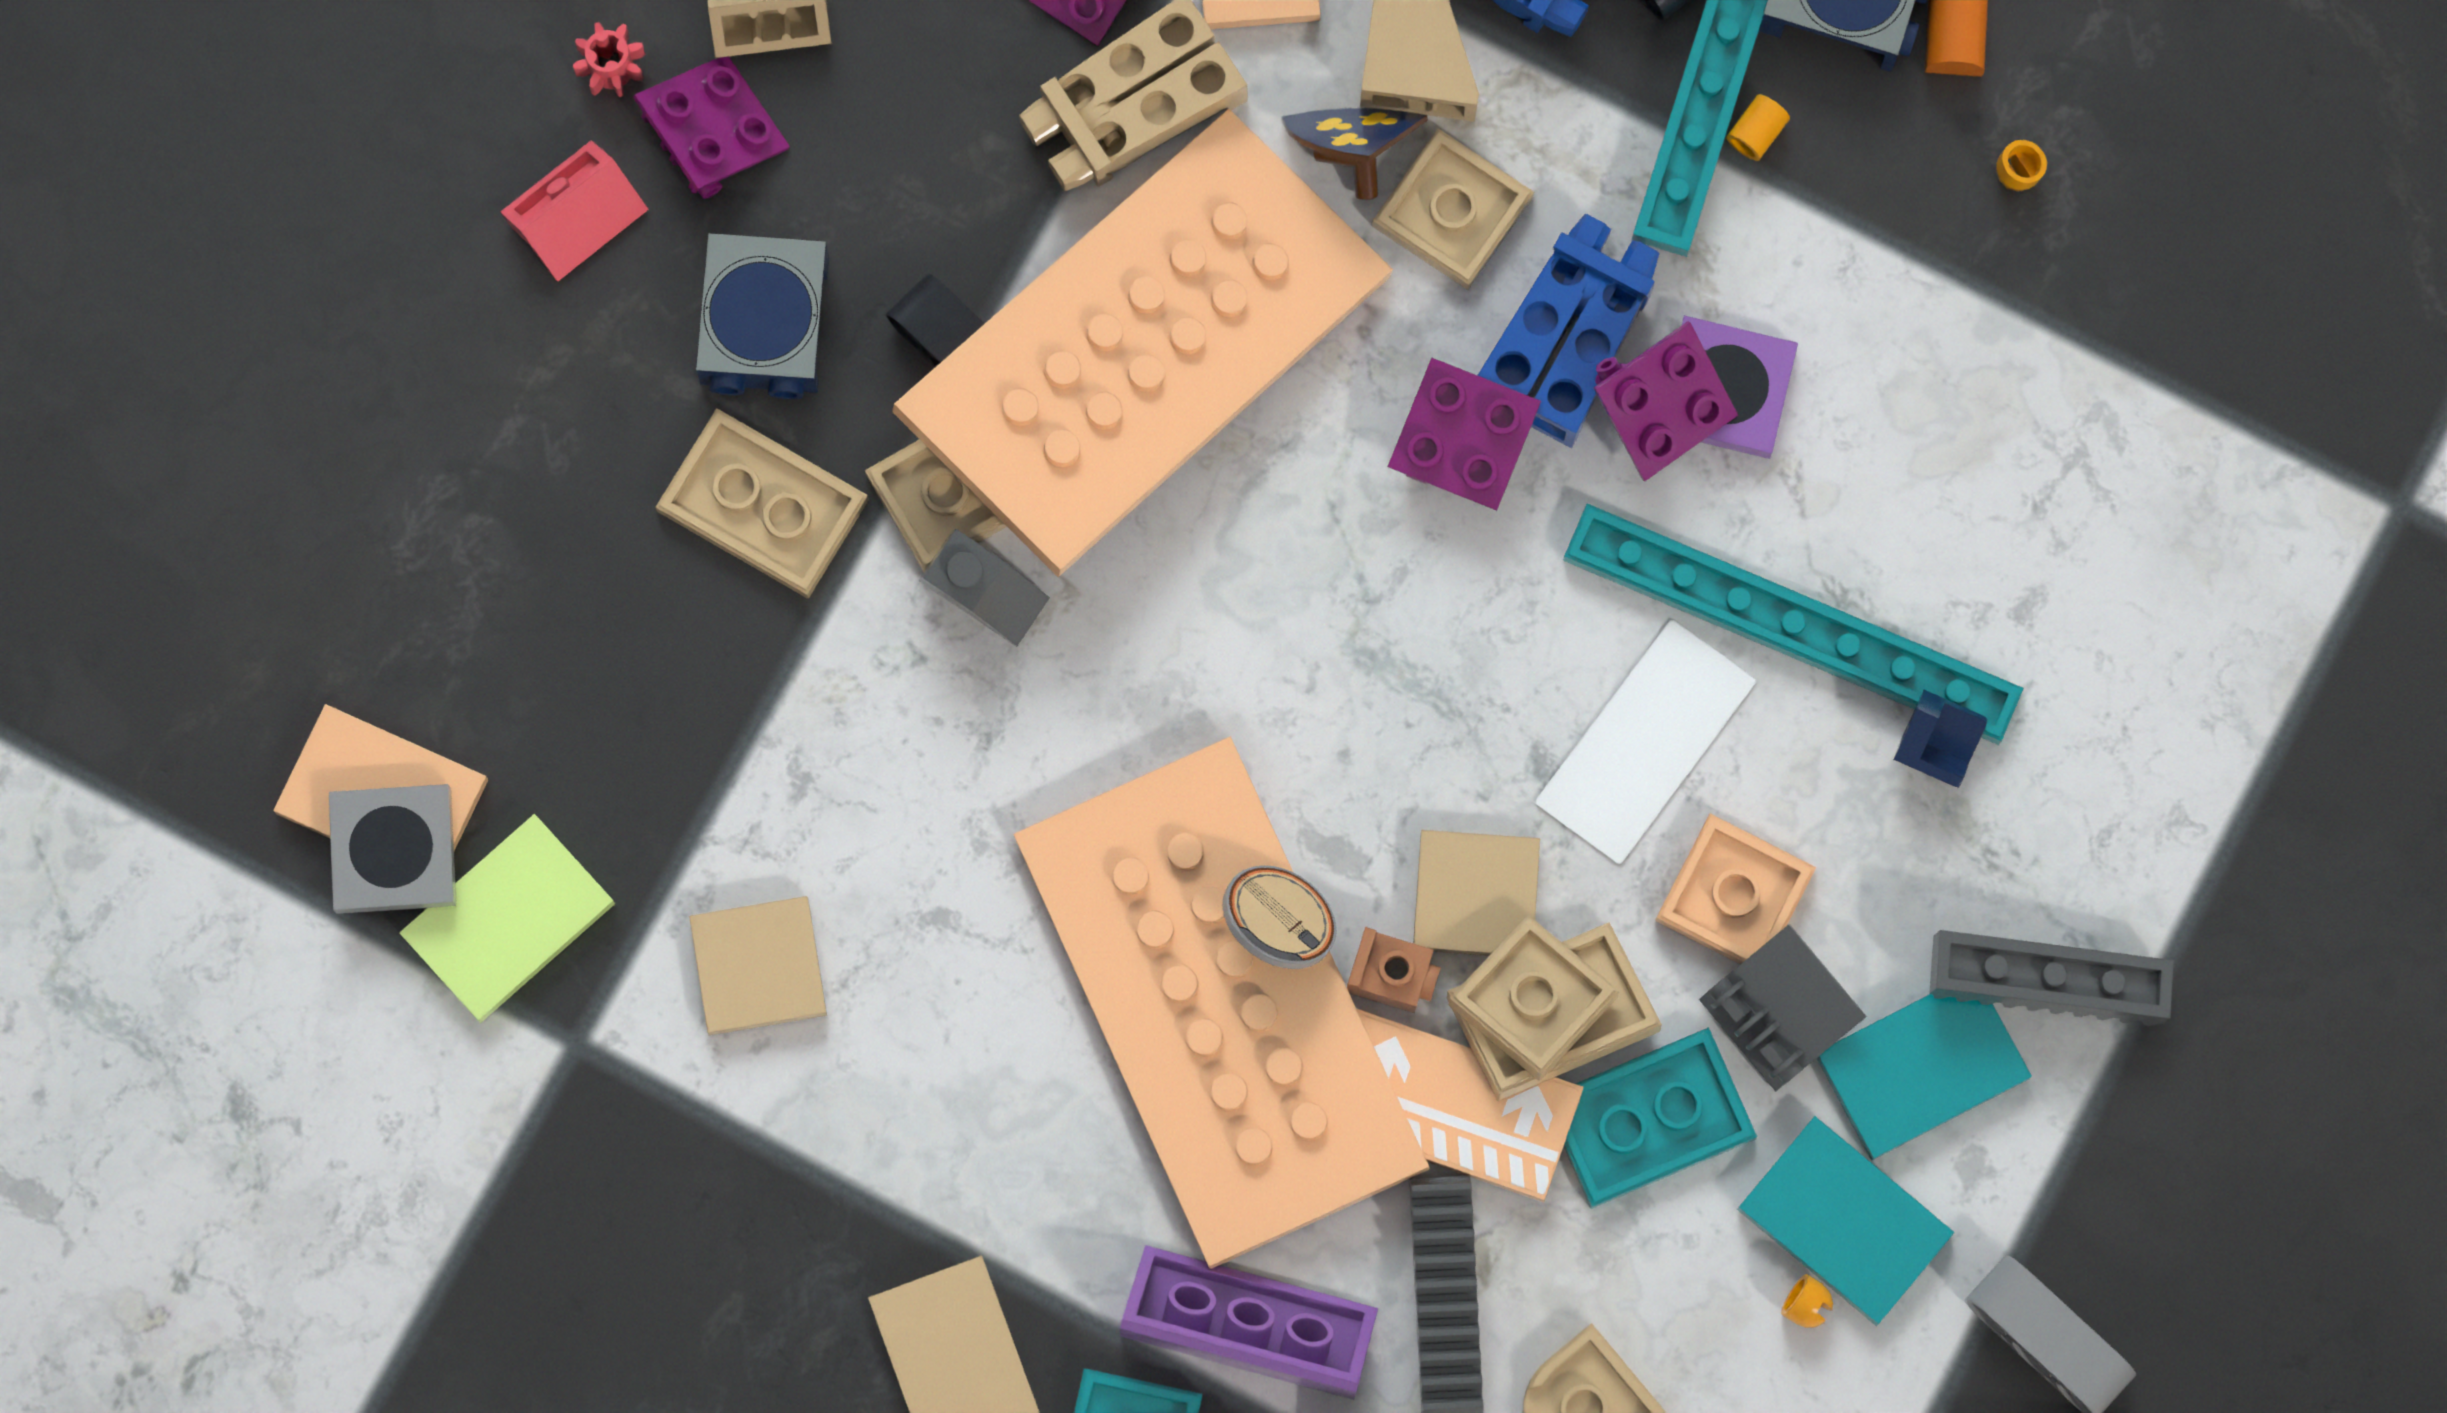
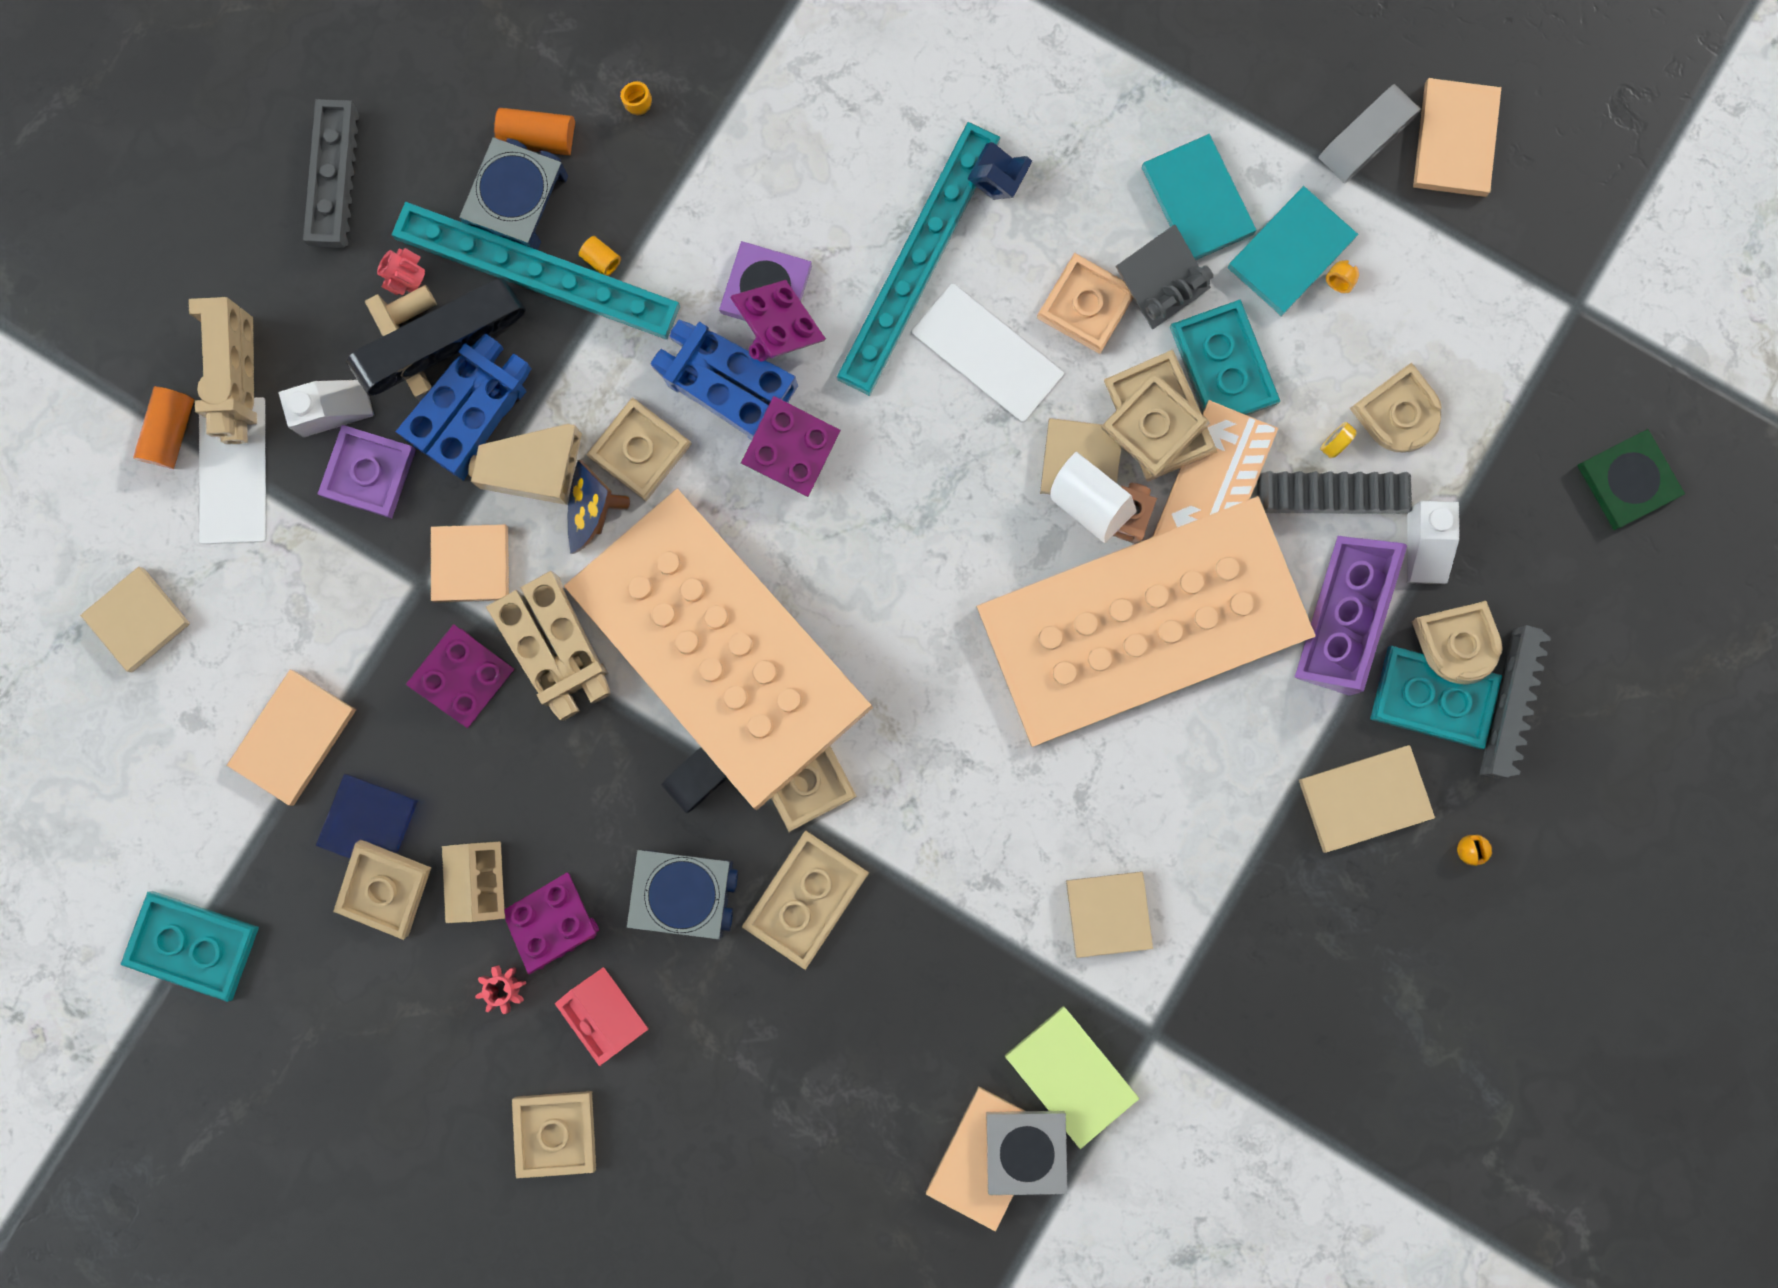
camera: 80 degrees left, 5 degrees up
dark grey slope [918,529,1050,647] -> none
piece [1223,866,1336,969] -> none
dark grey gear [1929,930,2174,1026] -> none
none -> tan tile [512,1091,596,1178]
none -> white brick [1050,452,1137,543]
none -> yellow tile [1320,421,1357,458]

